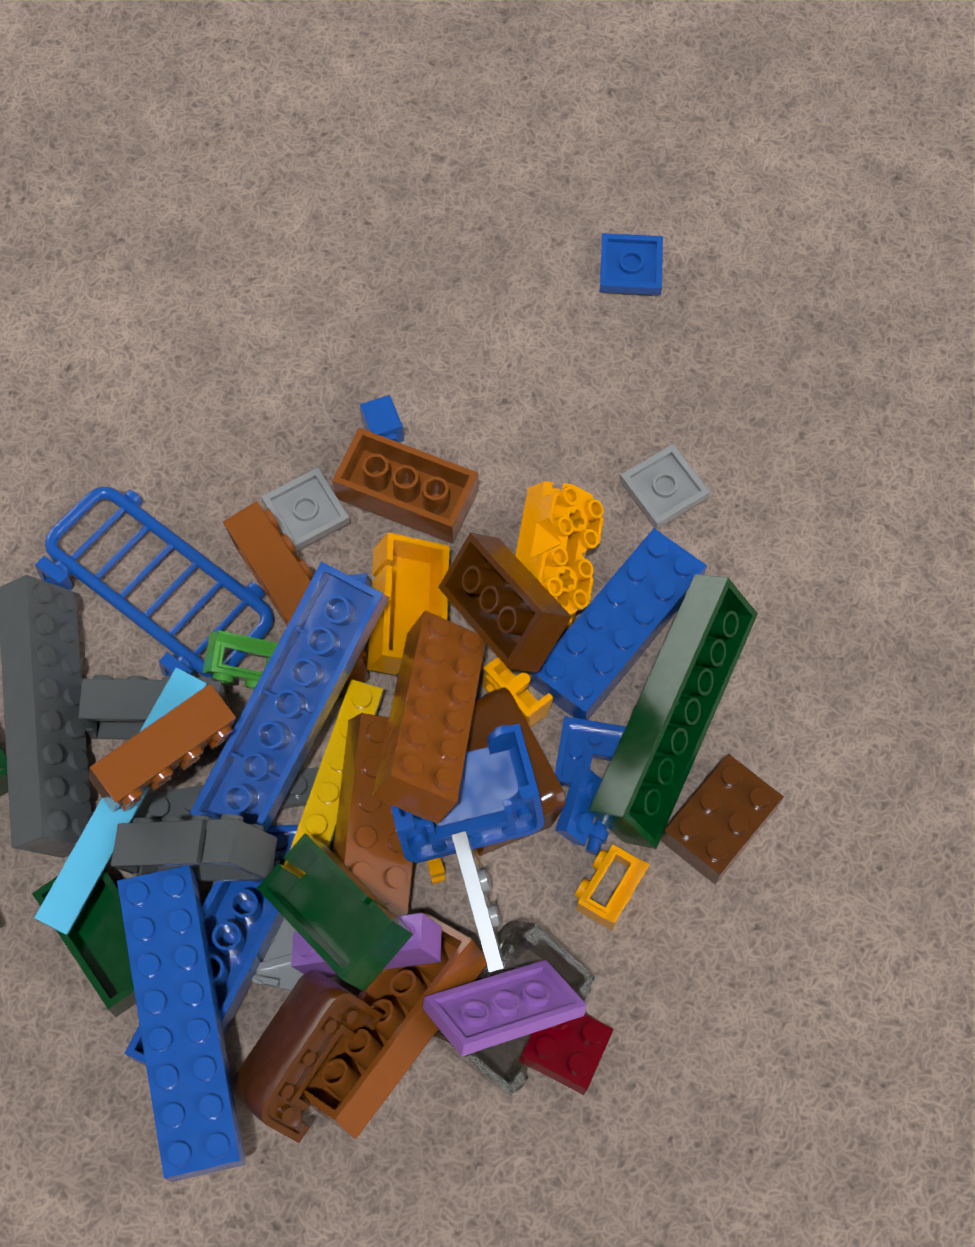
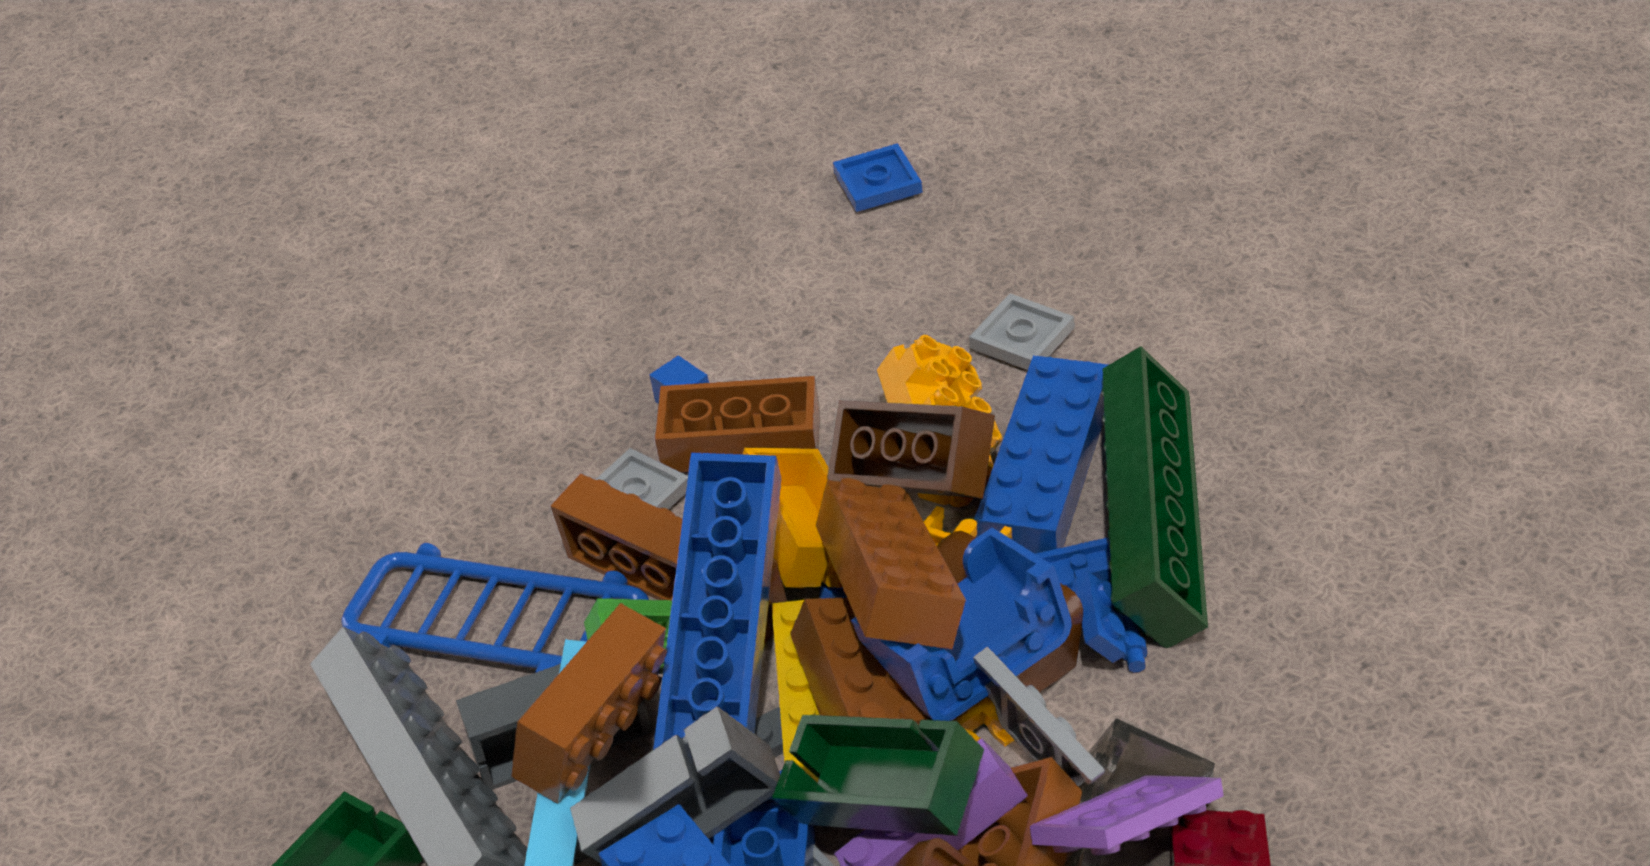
camera: 15 degrees left, 25 degrees down
light orange window [574,844,650,931] -> none
reddish brown brick [661,754,784,885] -> none

